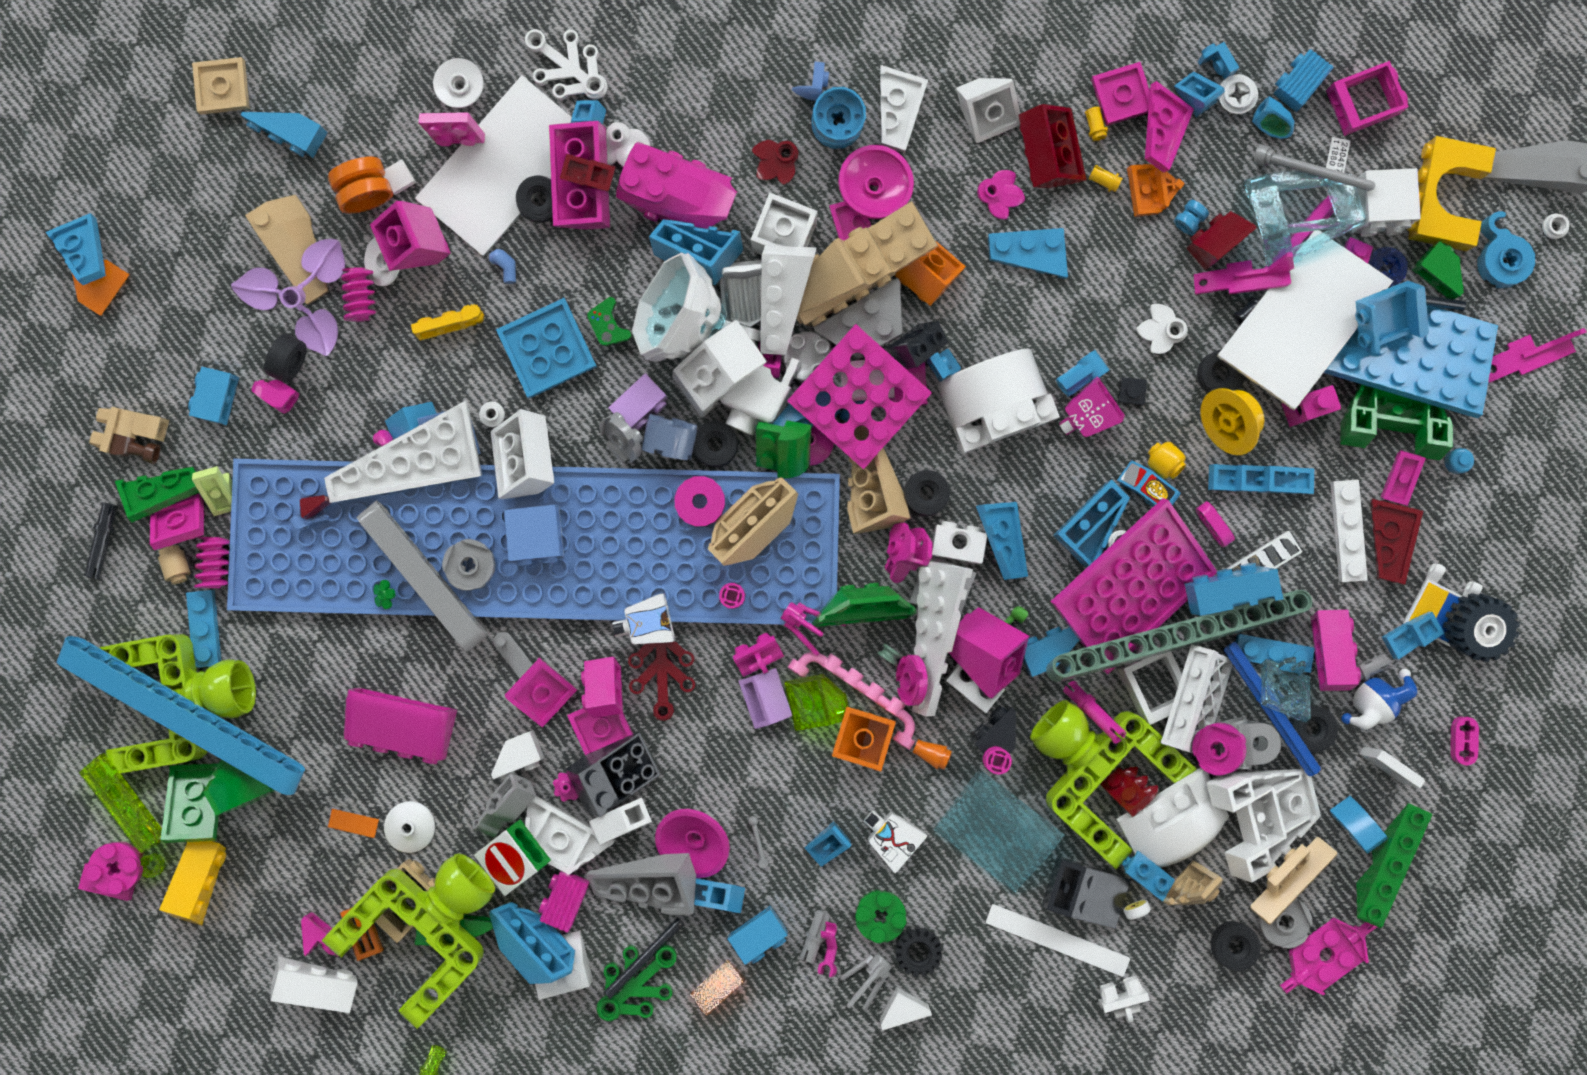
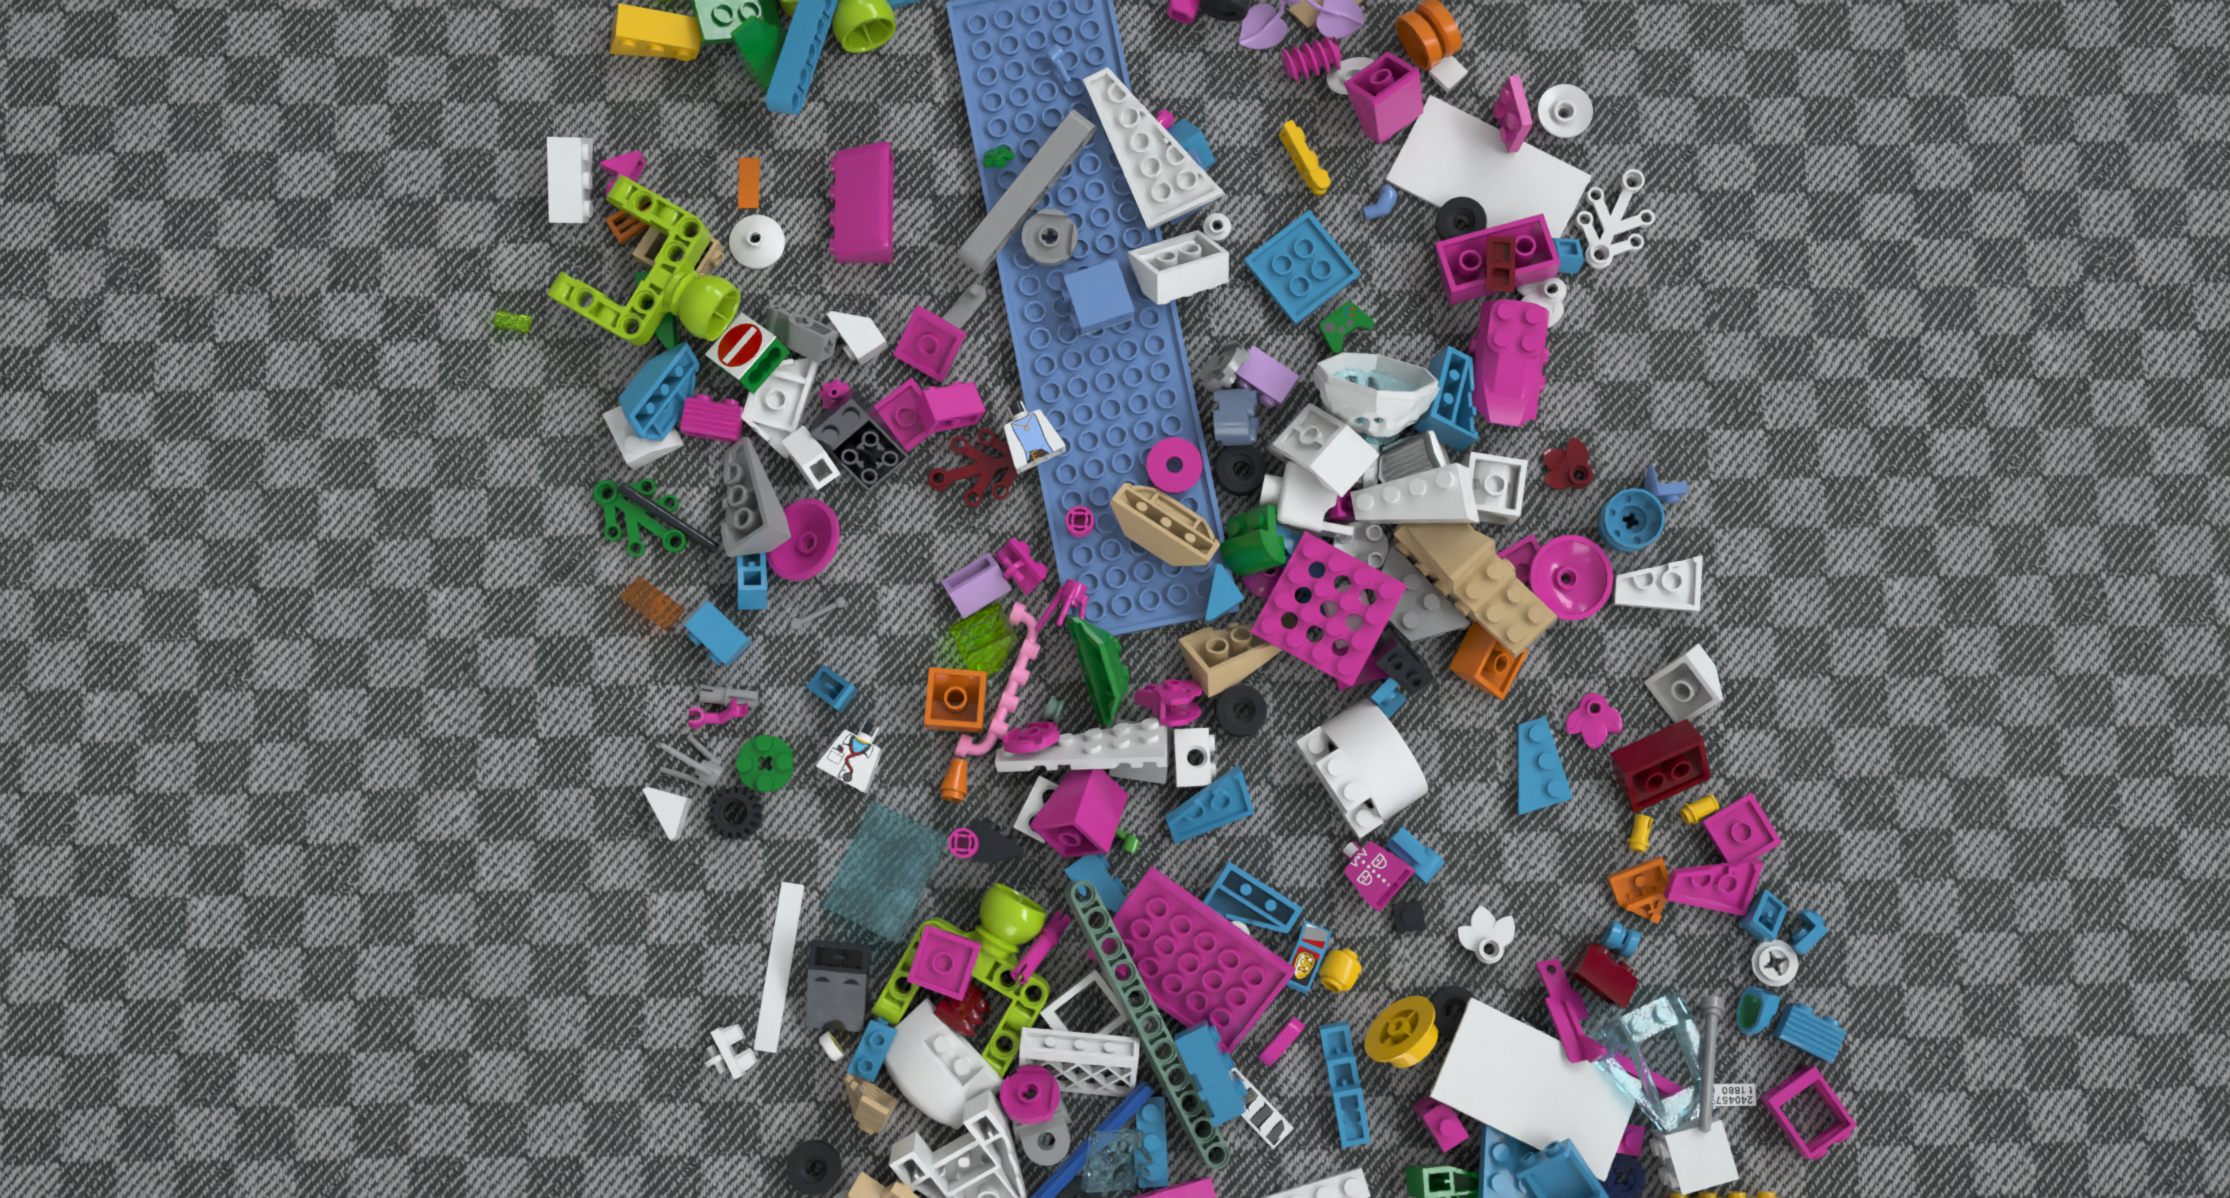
camera: 70 degrees right, 5 degrees down
dark red slope [299,495,331,519] -> none
none -> dark pink plate [907,924,982,1001]
none -> dark azure slope [1204,564,1245,624]

